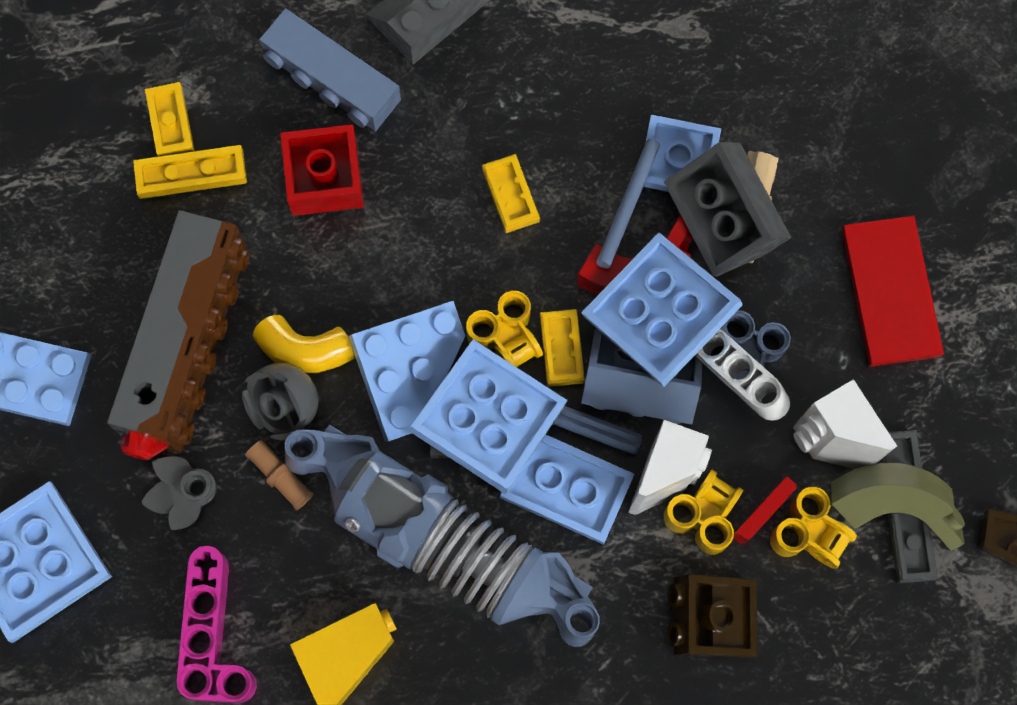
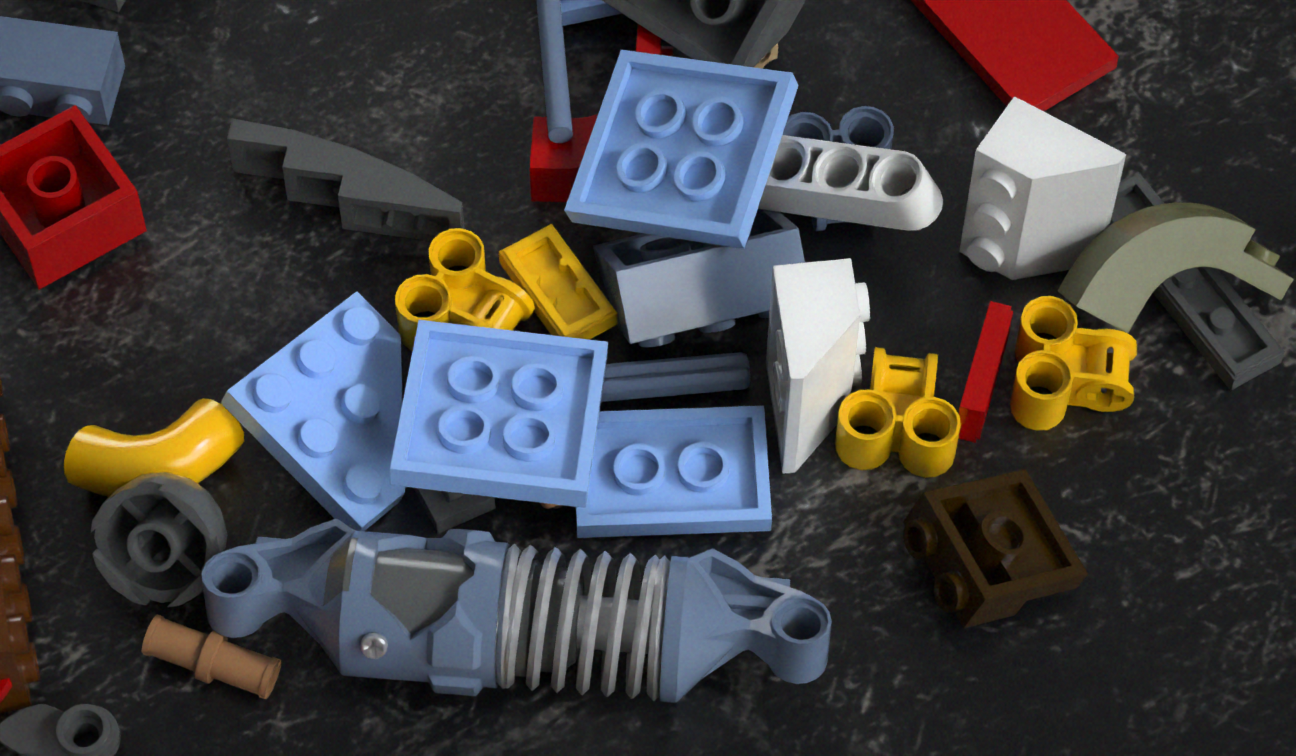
camera: 25 degrees left, 15 degrees down
yellow plate [482,154,540,233] -> none
none -> dark grey slope [227,118,464,241]

